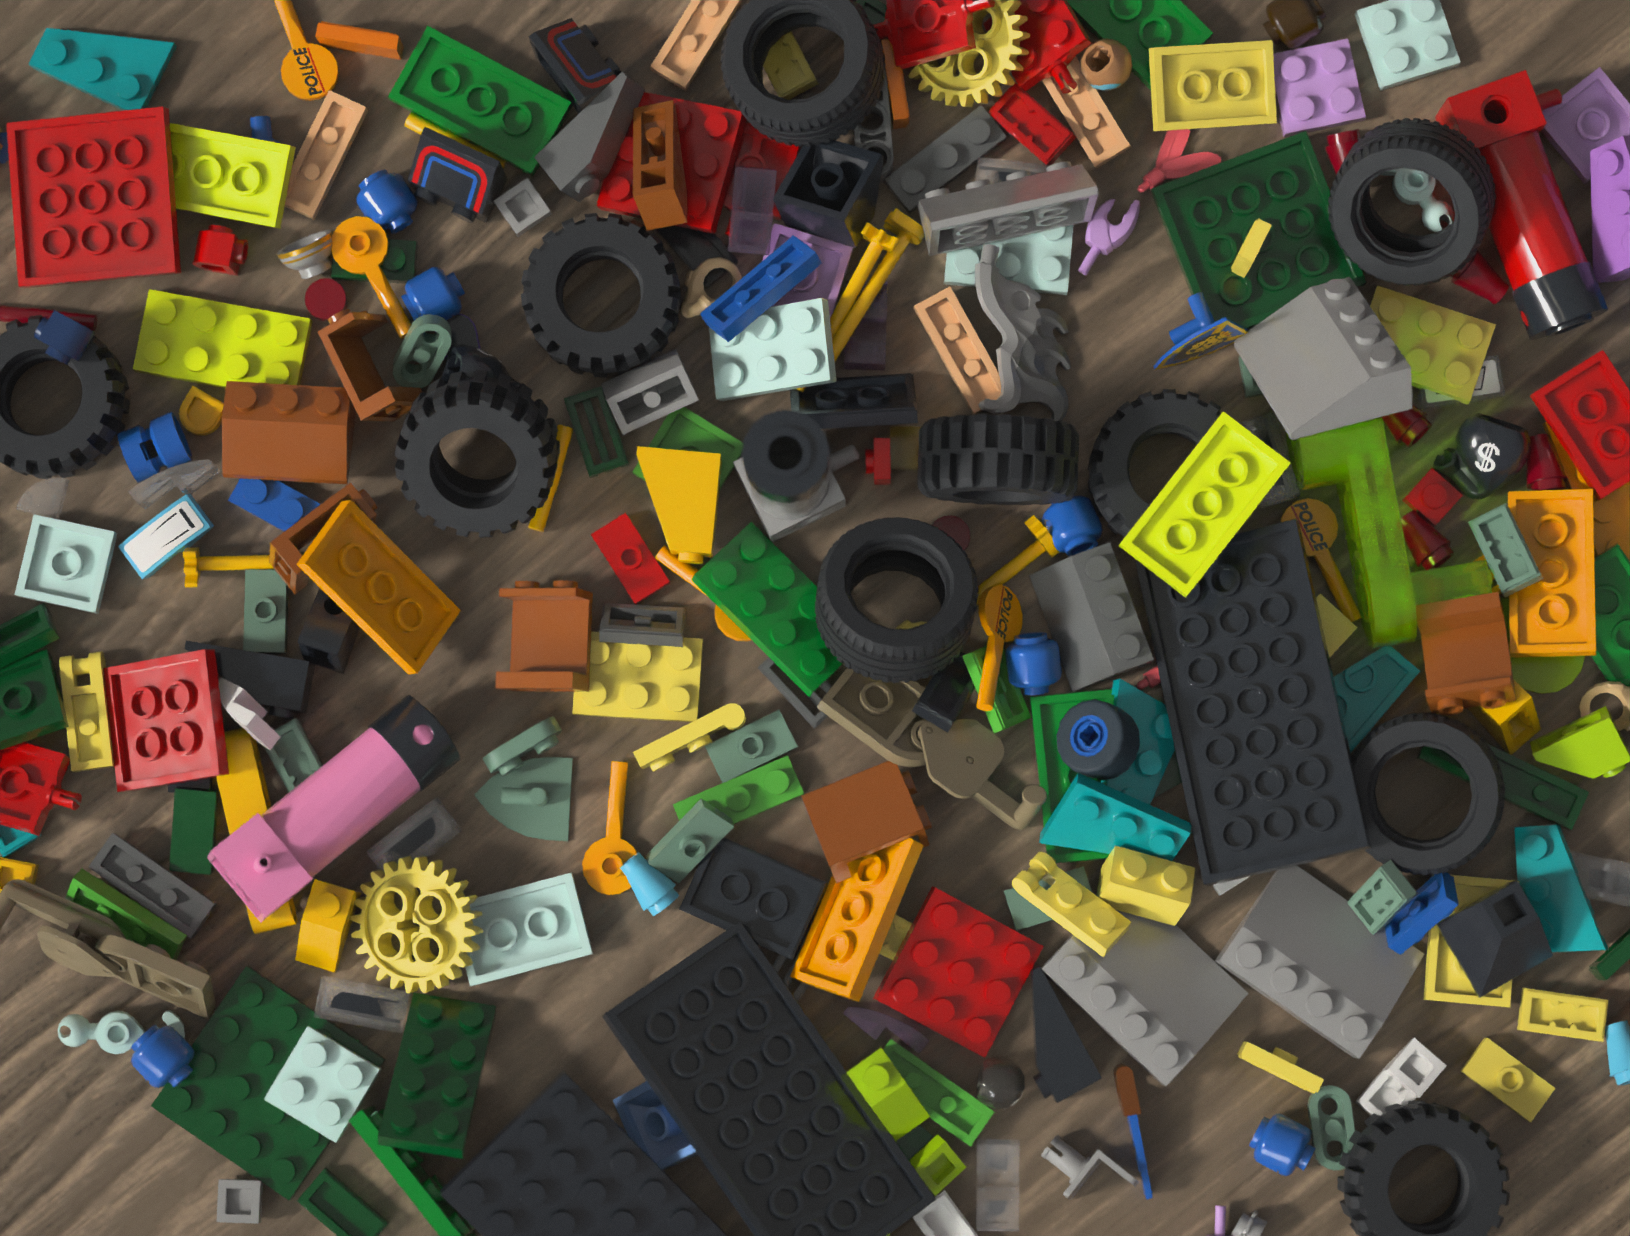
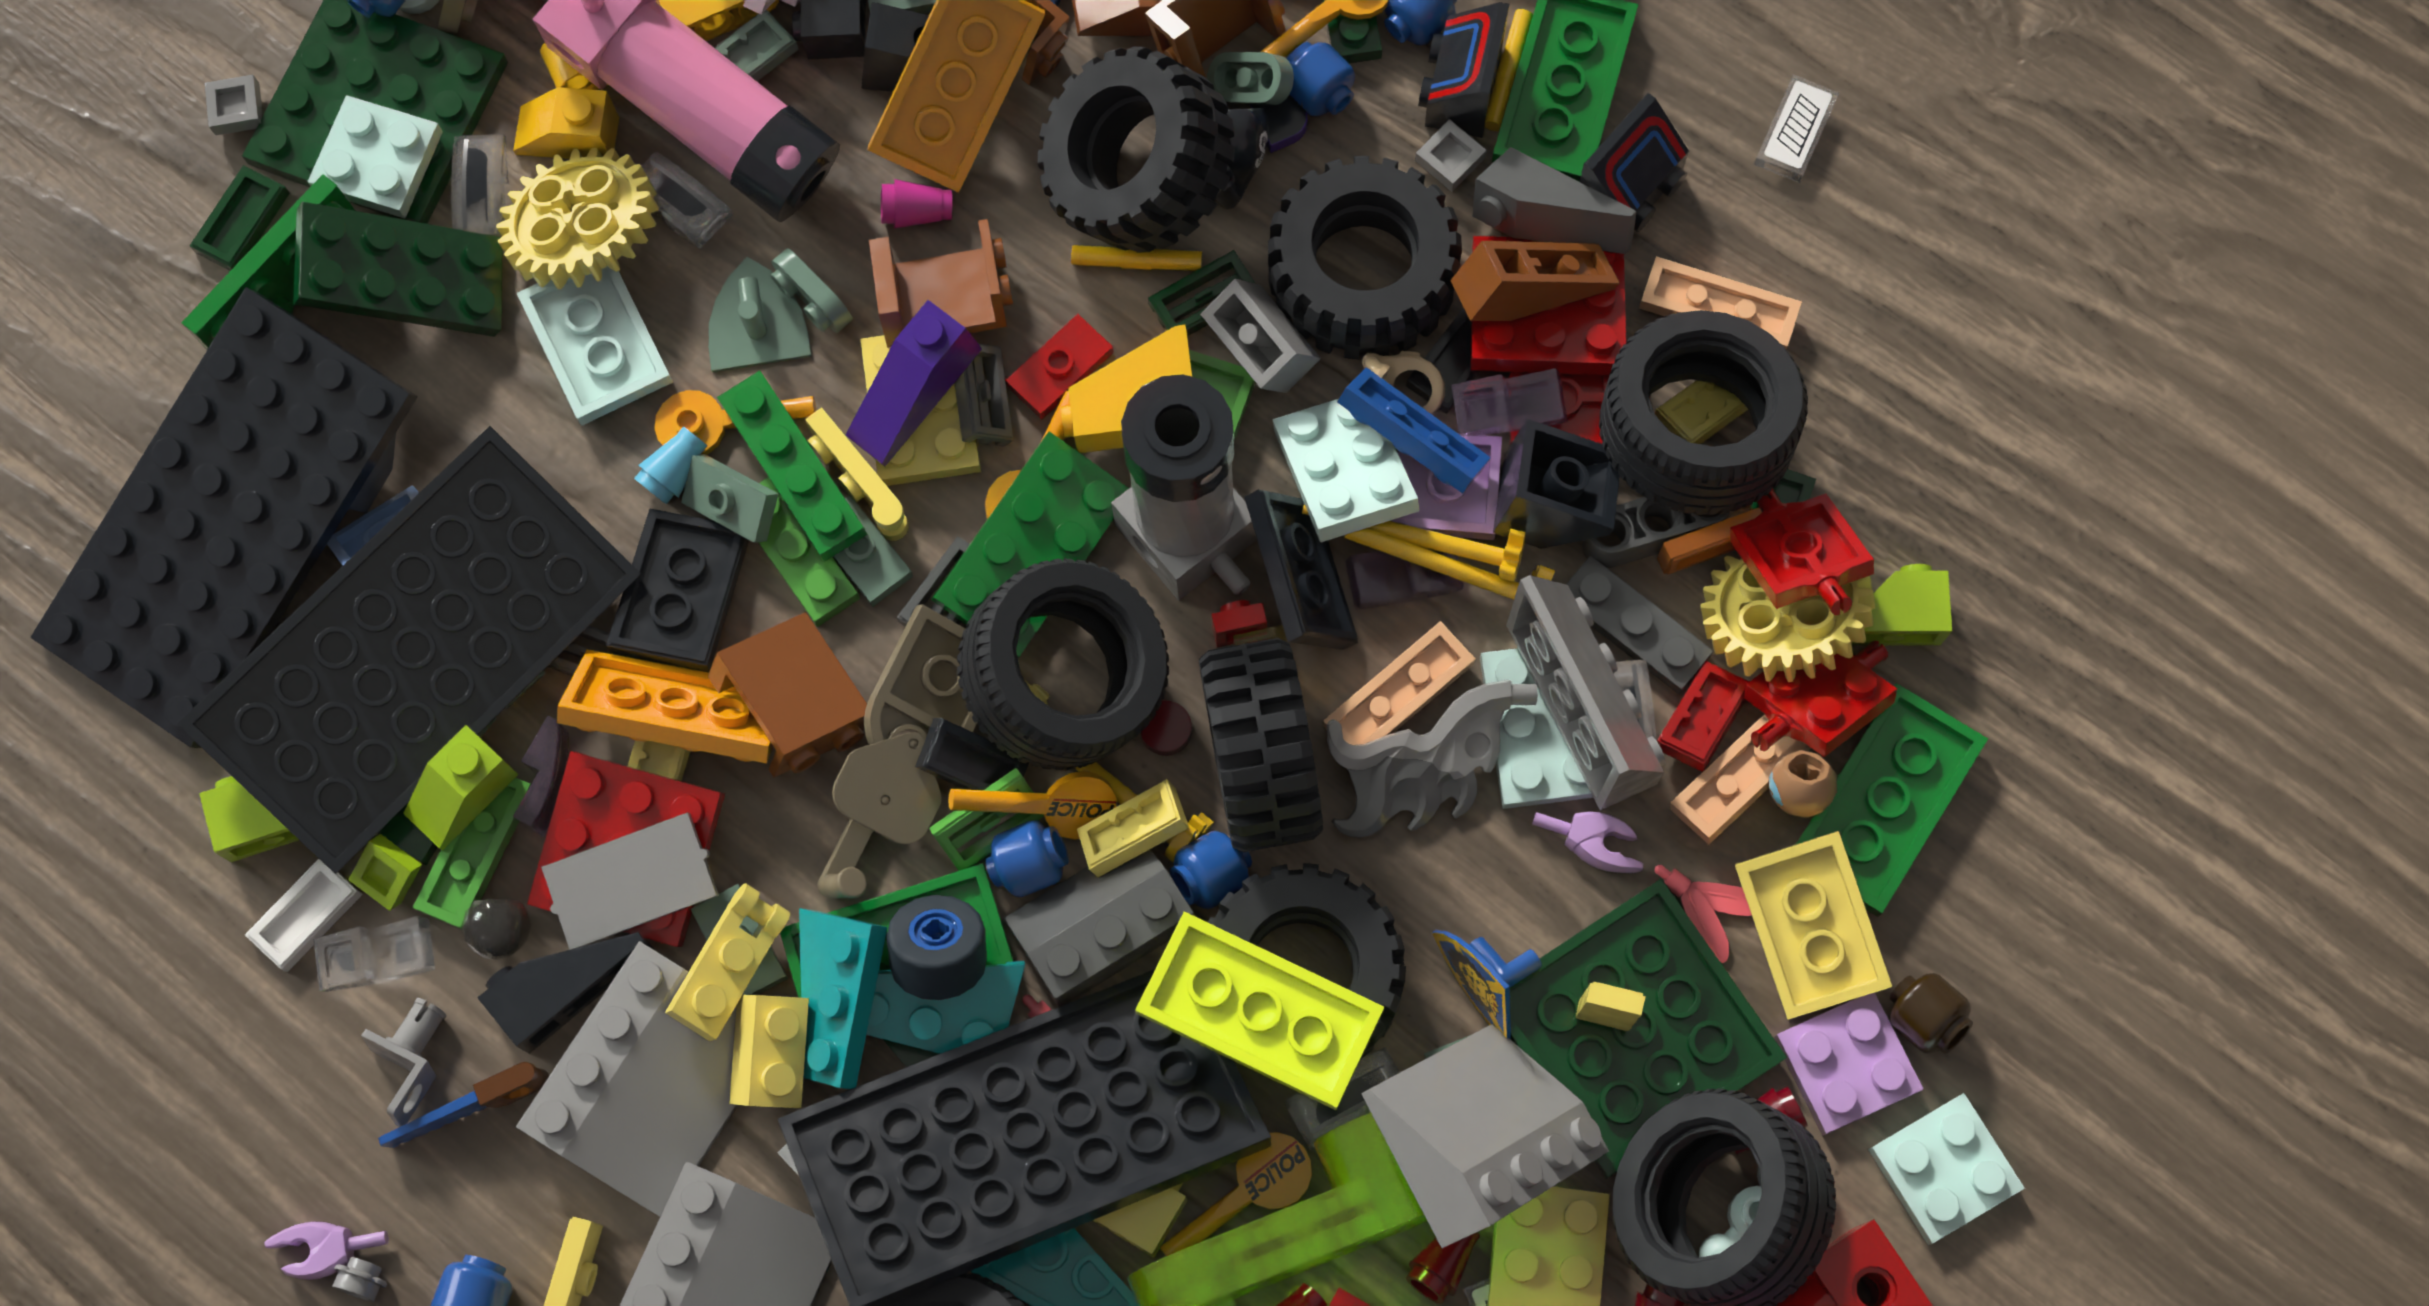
camera: 75 degrees right, 10 degrees down
none -> light grey piece [541,812,719,950]
none -> green plate [717,370,868,562]
none -> dark purple slope [845,300,982,467]
none -> dark pink cone [881,179,952,229]
none -> light yellow plate [1077,779,1189,878]

